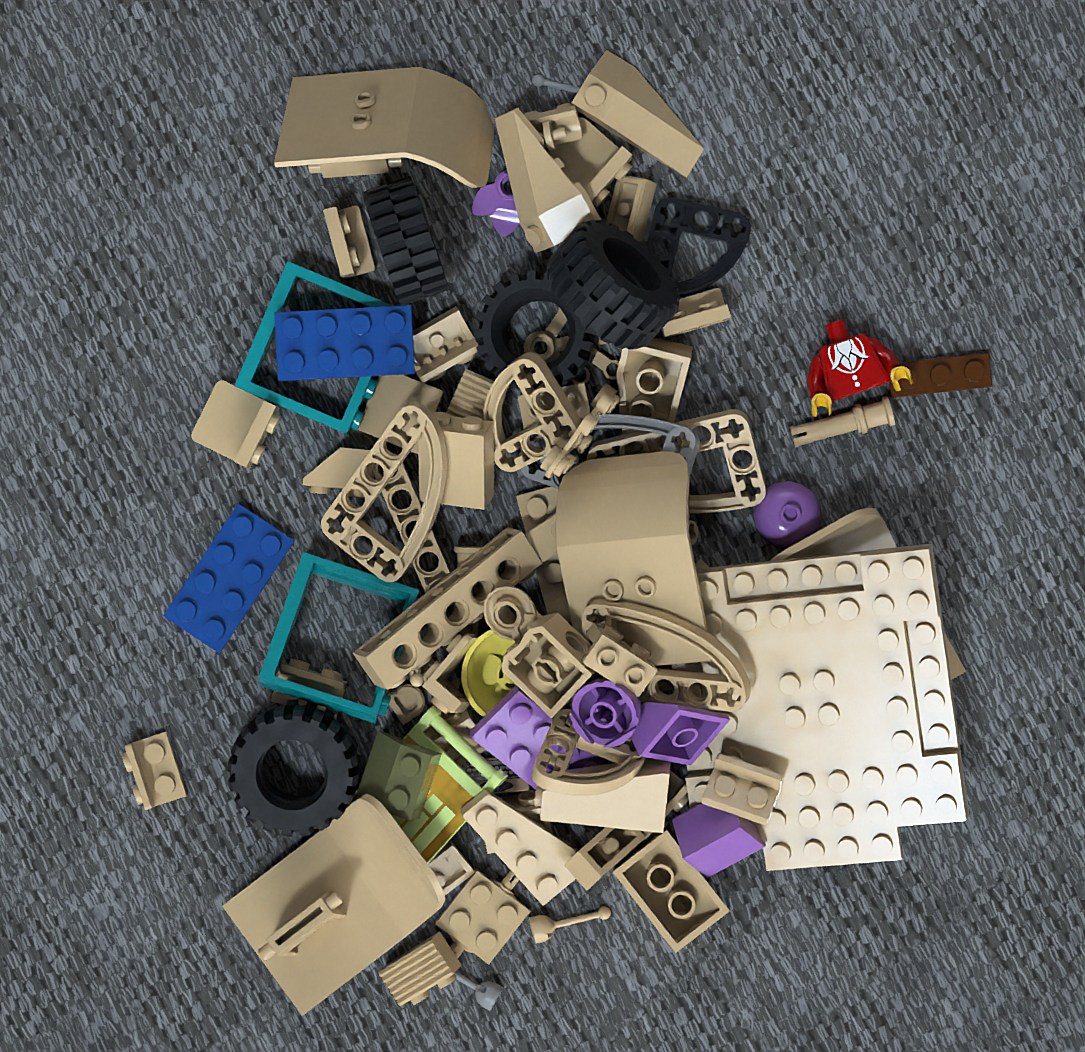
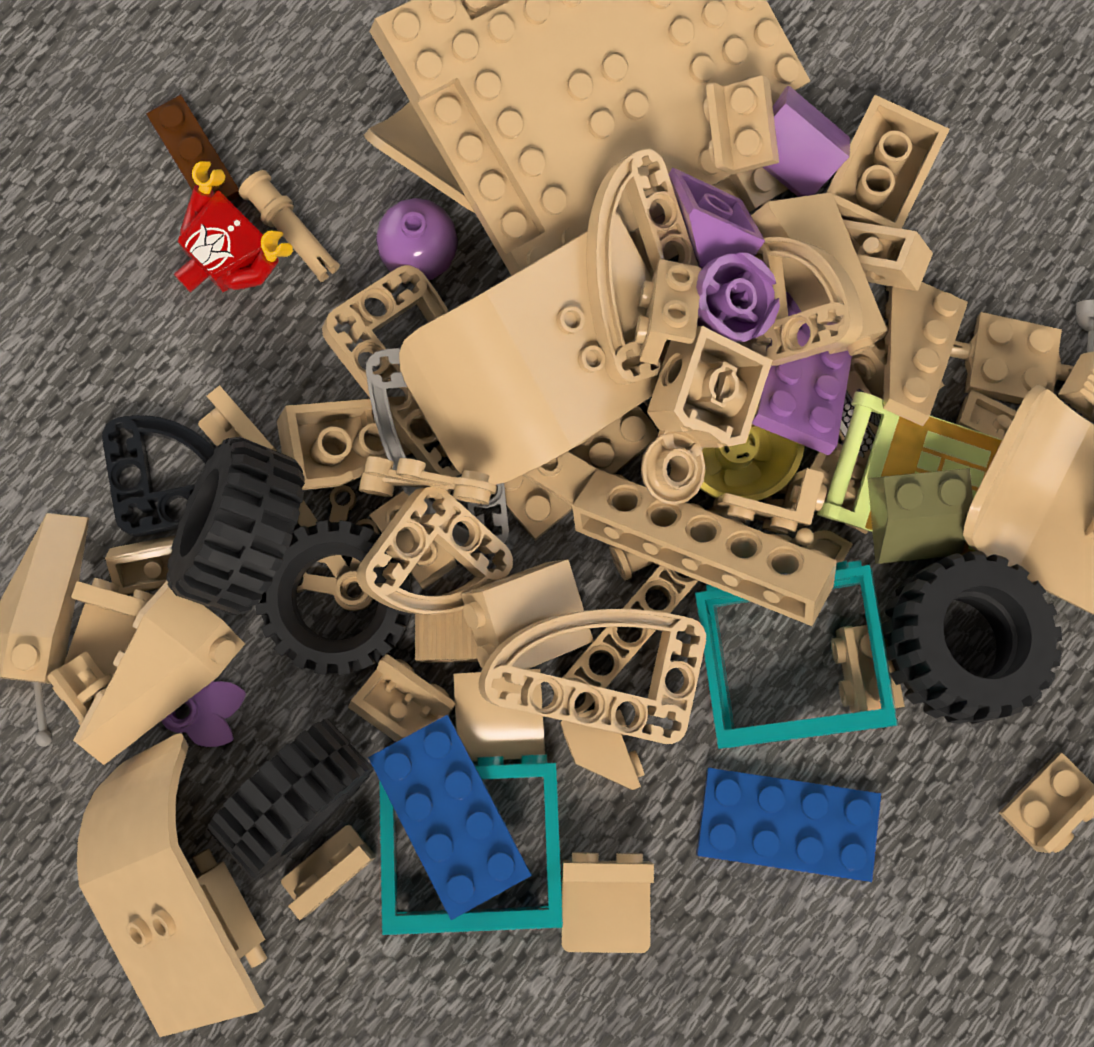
camera: 115 degrees left, 10 degrees down
tan hinge [529,906,611,944] -> none

